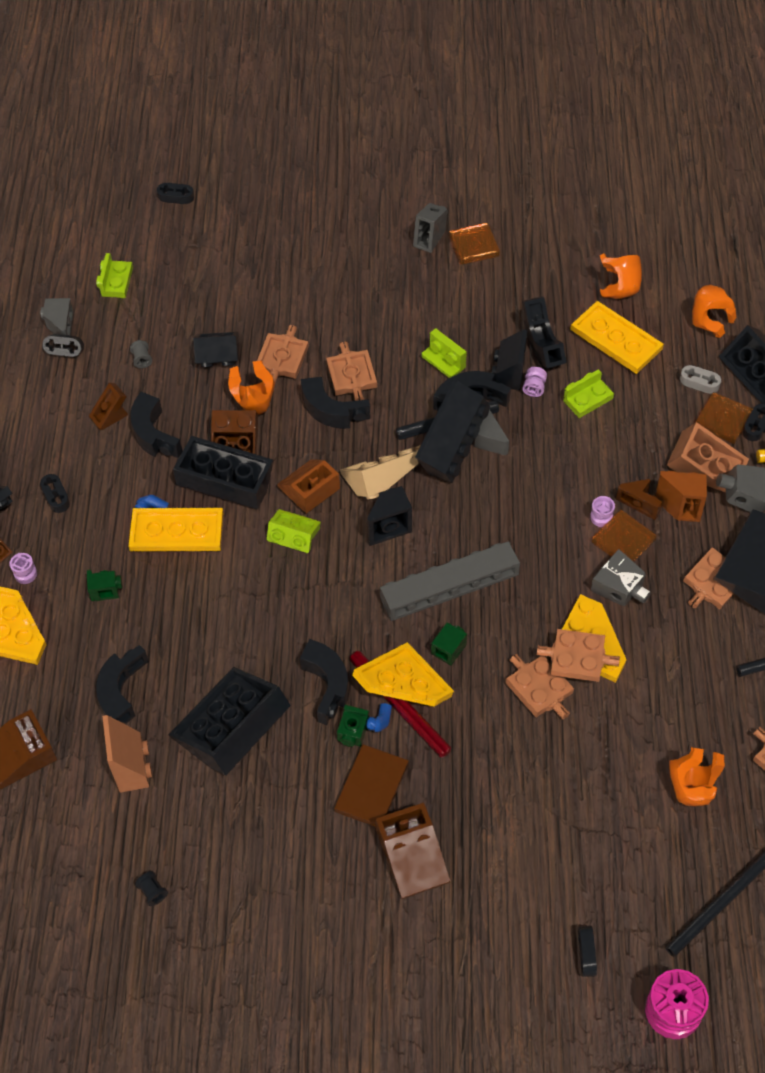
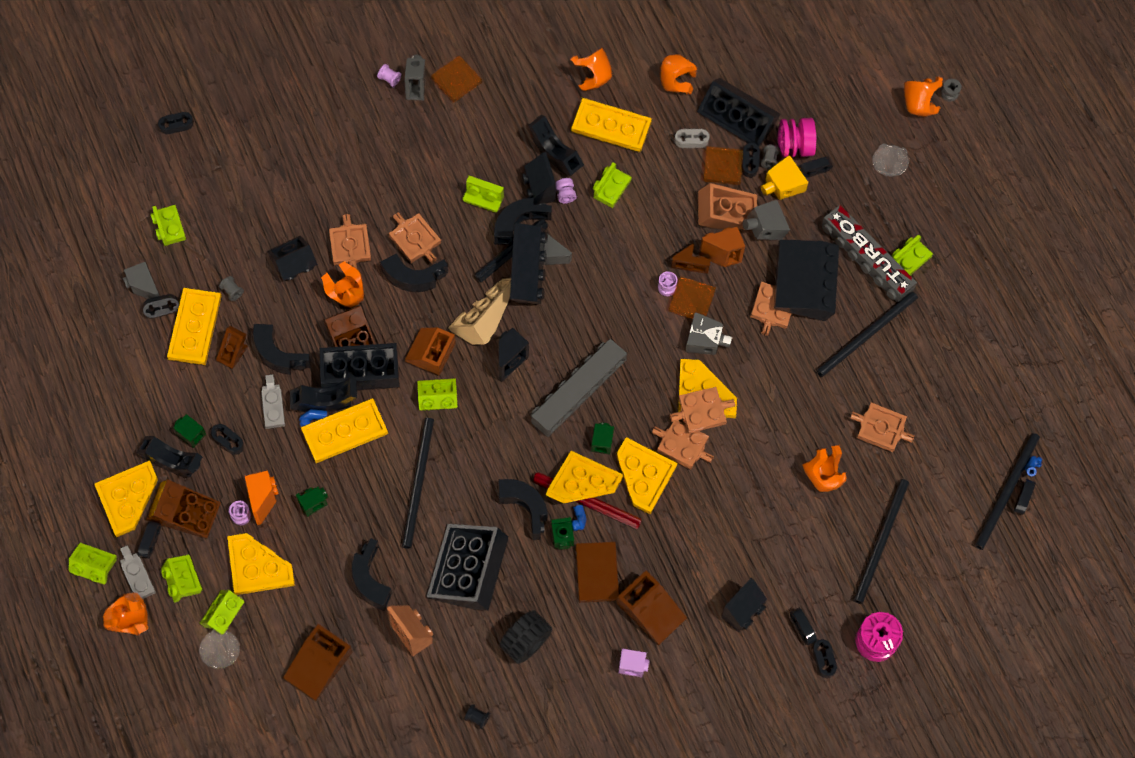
camera: 30 degrees left, 10 degrees up
none -> yellow plate [167,288,222,365]
none -> dark green brick [173,414,206,448]
none -> orange slope [245,471,278,525]
none -> light grey hinge [262,375,285,429]
none -> black arch [290,379,357,412]
none -> lavender bush [377,64,401,87]
none -> black piece [402,418,434,549]
none -> black tyre [499,610,552,664]
none -> yellow plate [617,437,678,514]
none -> lavender brick [619,649,649,677]
none -> black slope [721,578,767,633]
none -> black beam [812,639,837,678]

